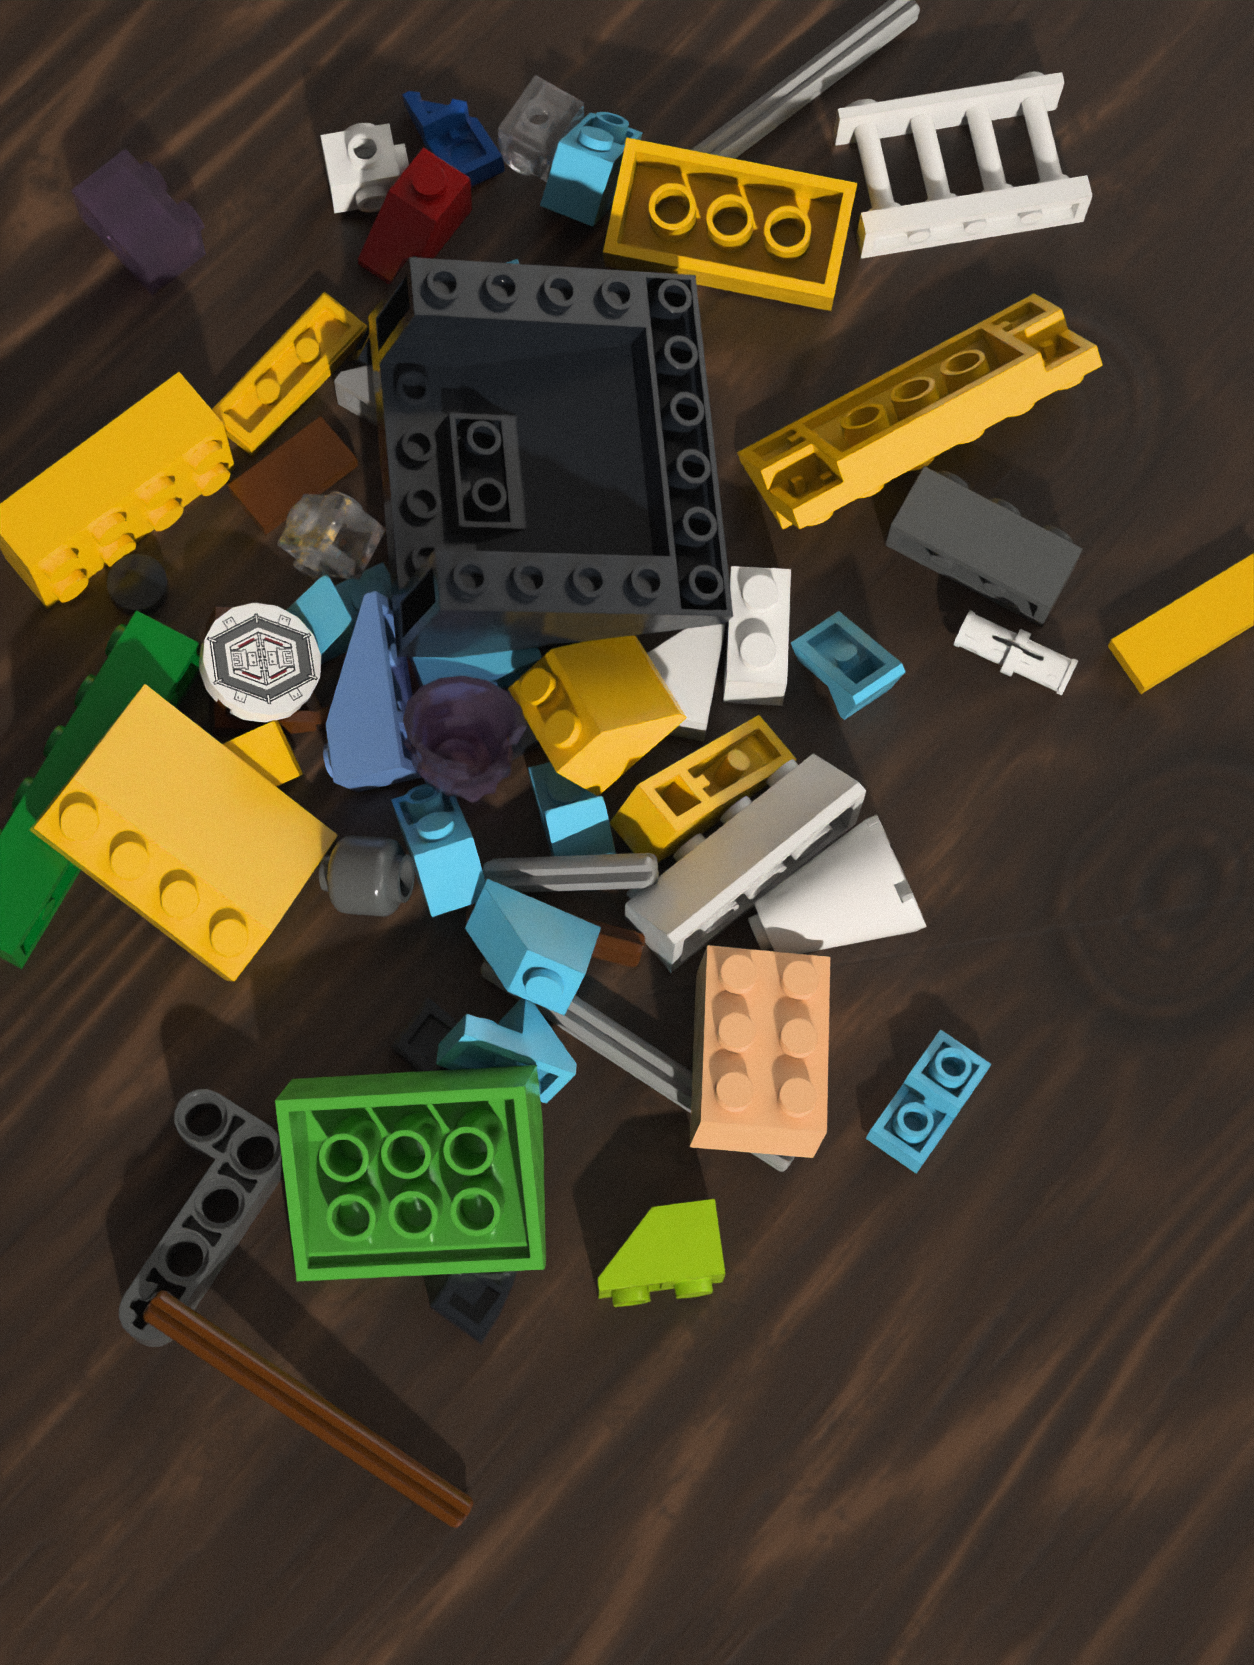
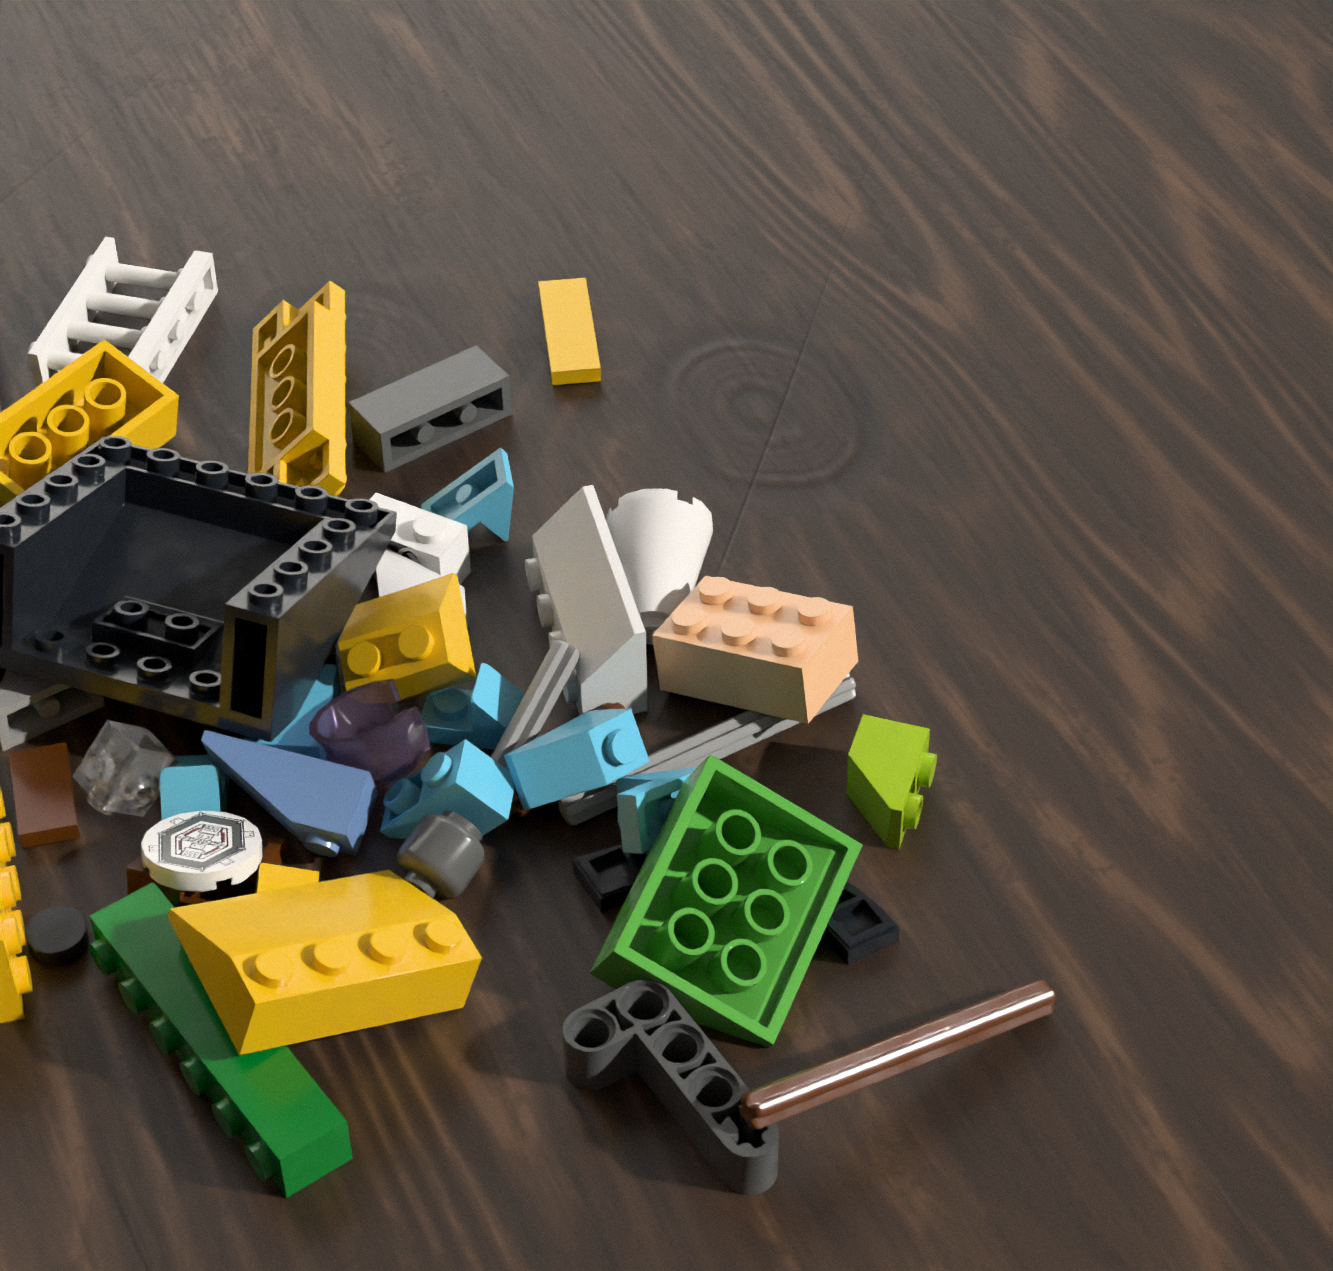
camera: 60 degrees left, 30 degrees down
yellow slope [609,715,797,862] -> none
medium azure slope [865,1029,992,1174] -> none
white pin [953,610,1078,696] -> none

